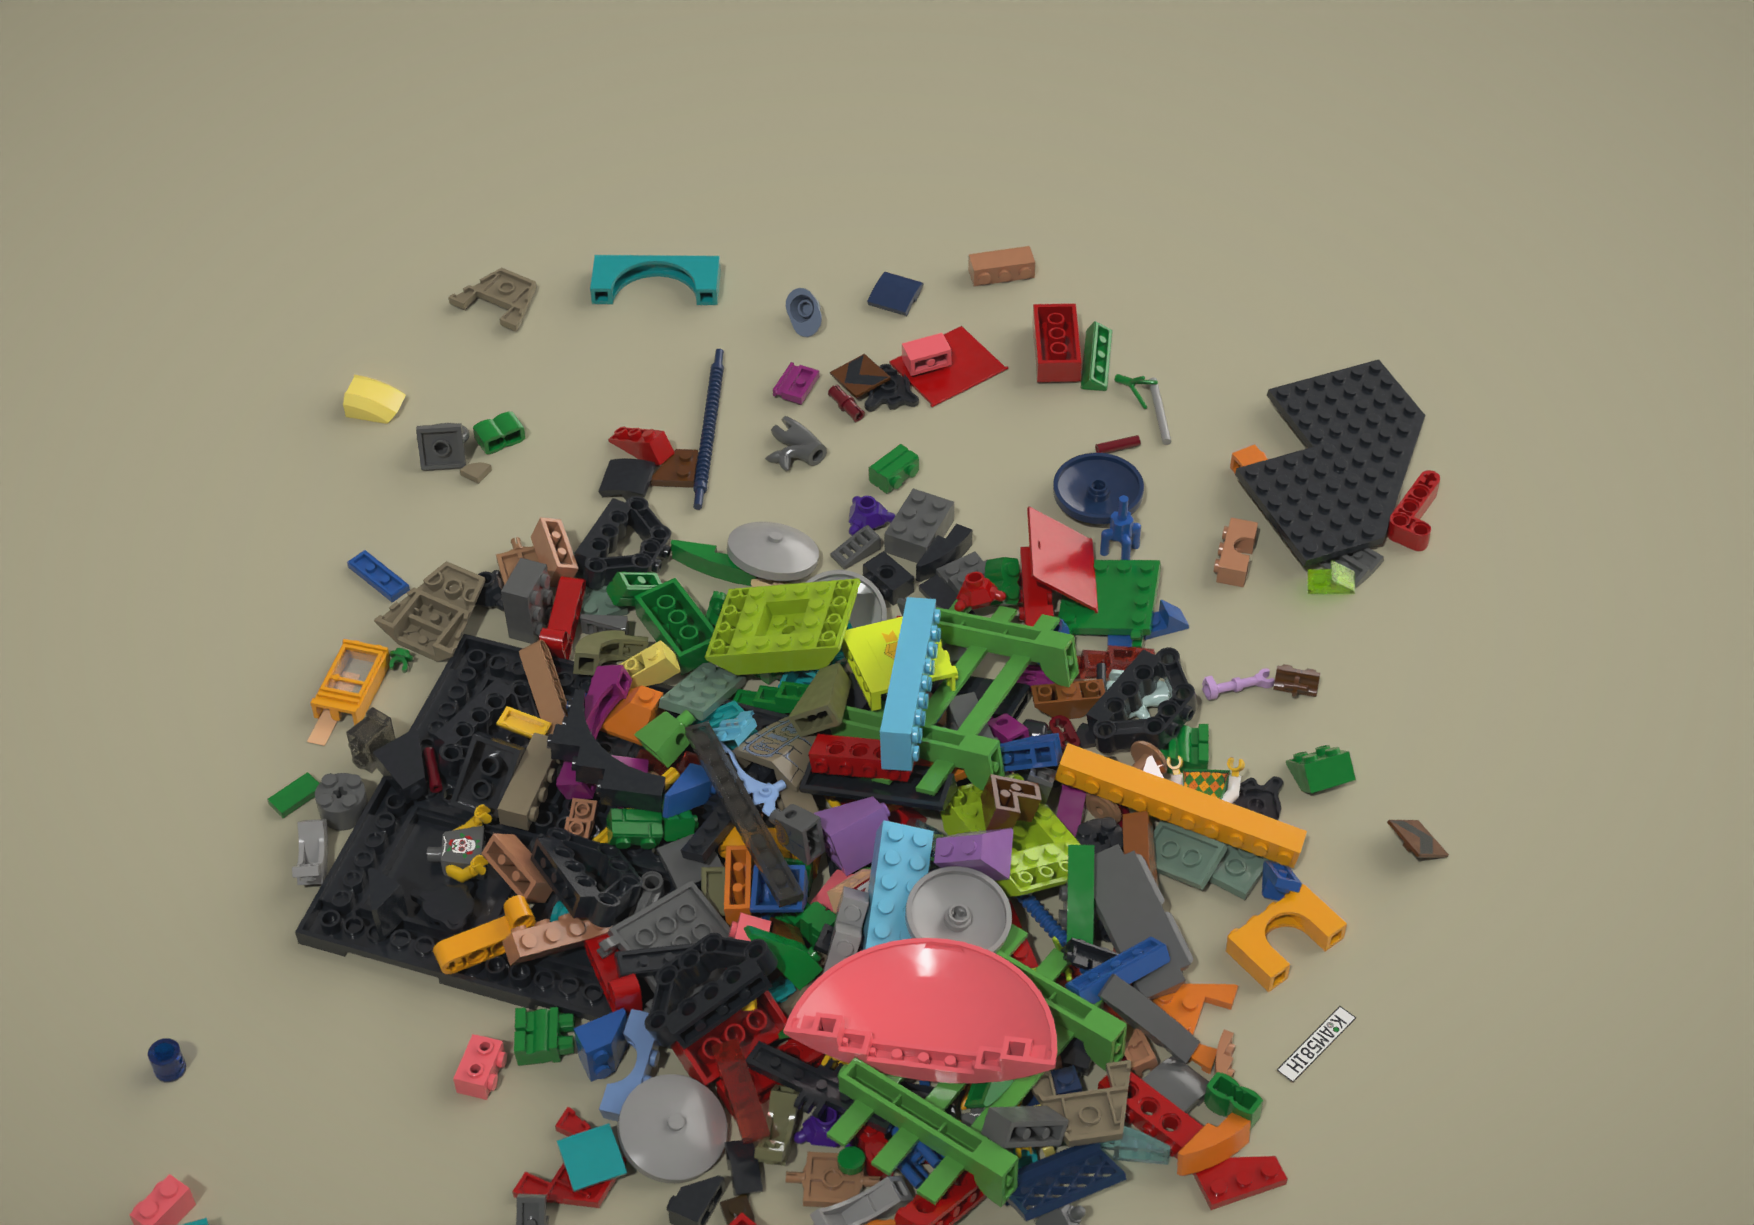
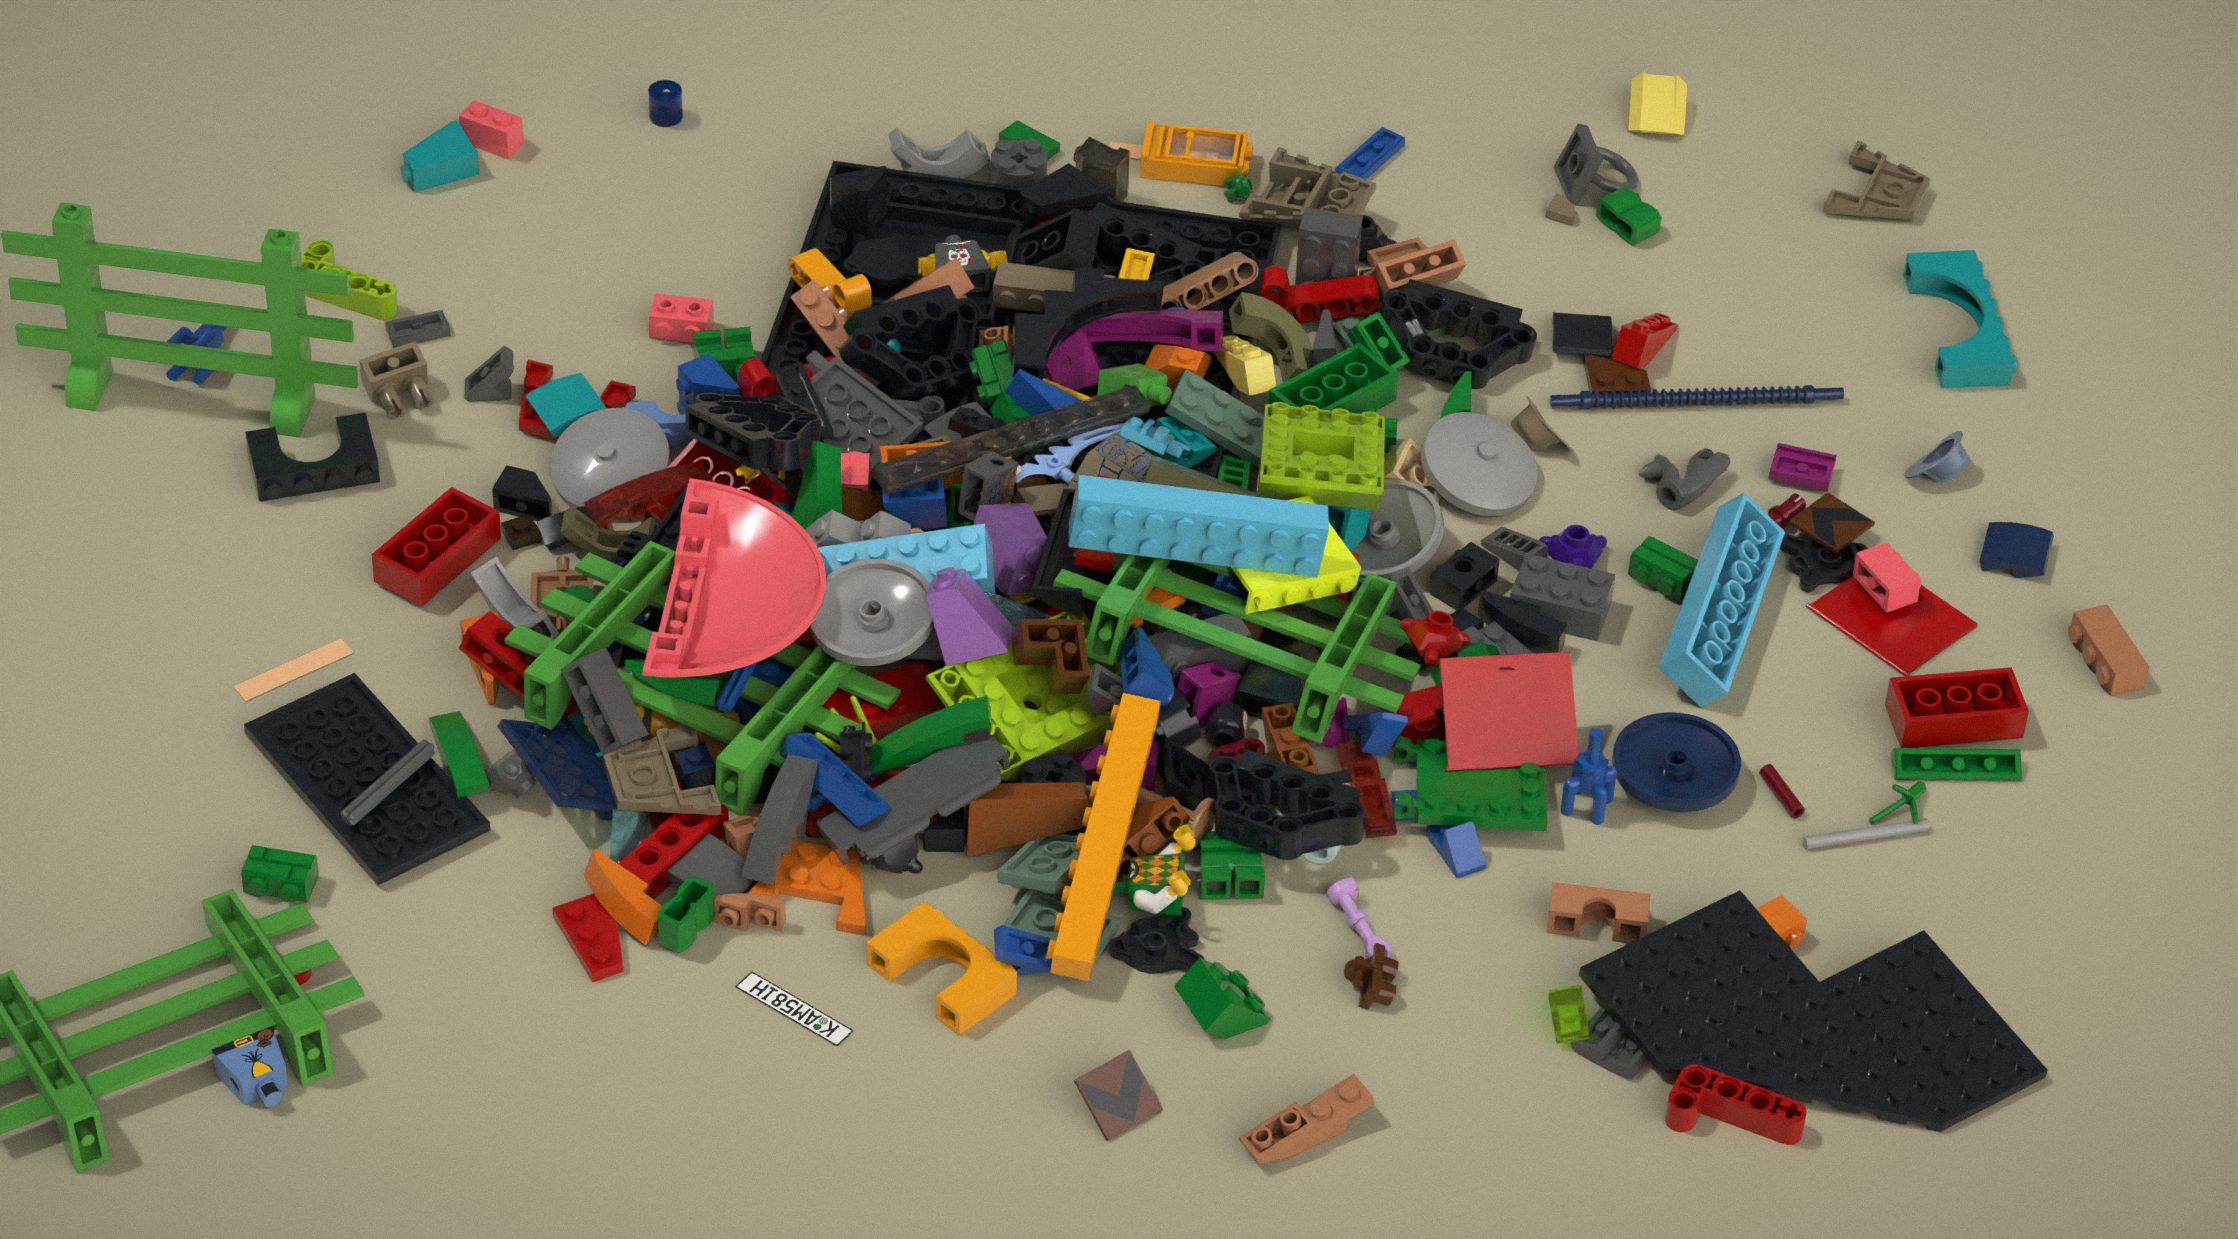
camera: 80 degrees right, 5 degrees down
none -> nougat slope [1239,1074,1374,1164]
none -> dark tan piece [1511,396,1574,451]
none -> medium azure brick [1659,492,1785,708]

